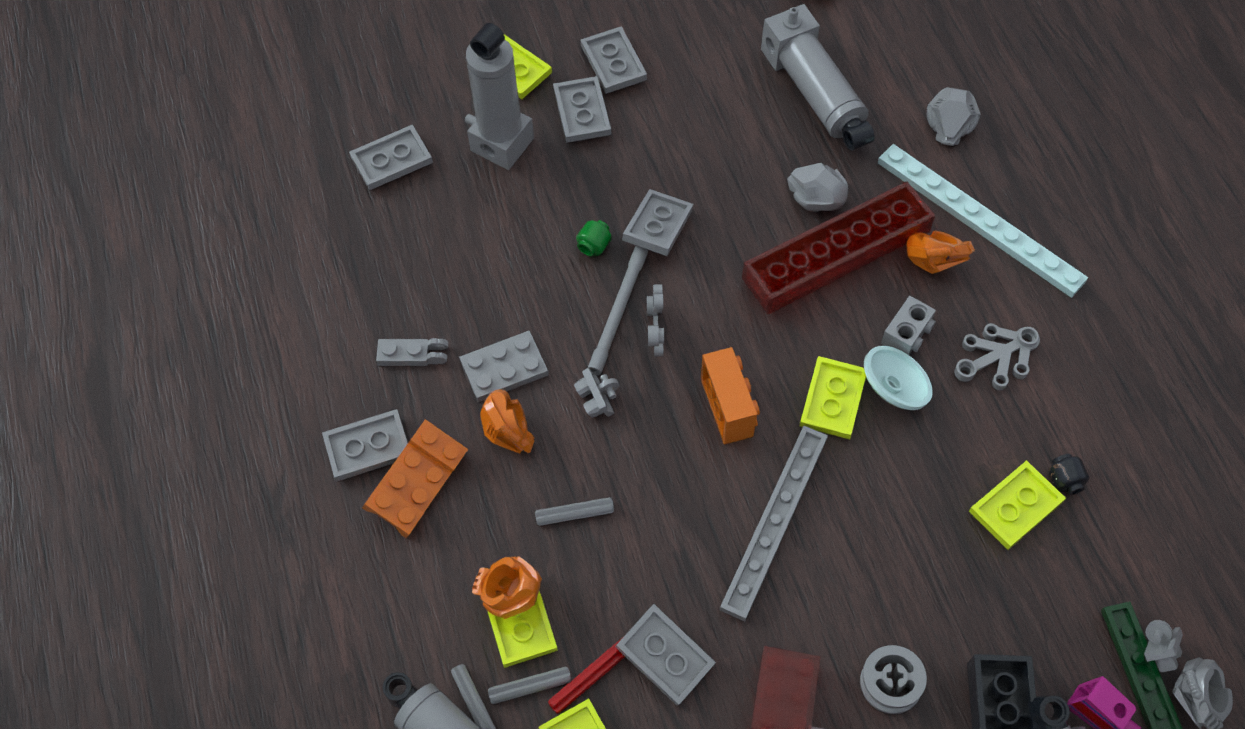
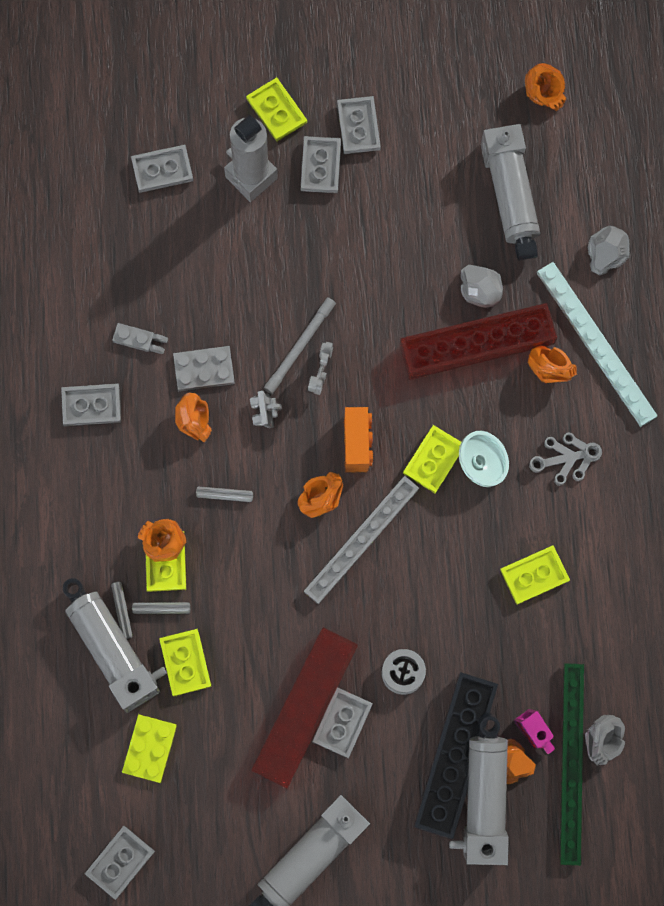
camera: 10 degrees right, 15 degrees up
orange piece [362,419,468,538] -> none
red axle [548,636,625,714] -> none
green head [576,220,612,256] -> none
light grey plate [615,604,716,706] -> none
light grey plate [622,189,694,256] -> none
light grey brick [881,295,936,355] -> none
black head [1049,454,1090,495] -> none
light grey hips [1144,620,1183,672] -> none
none -> orange helmet [297,472,343,518]

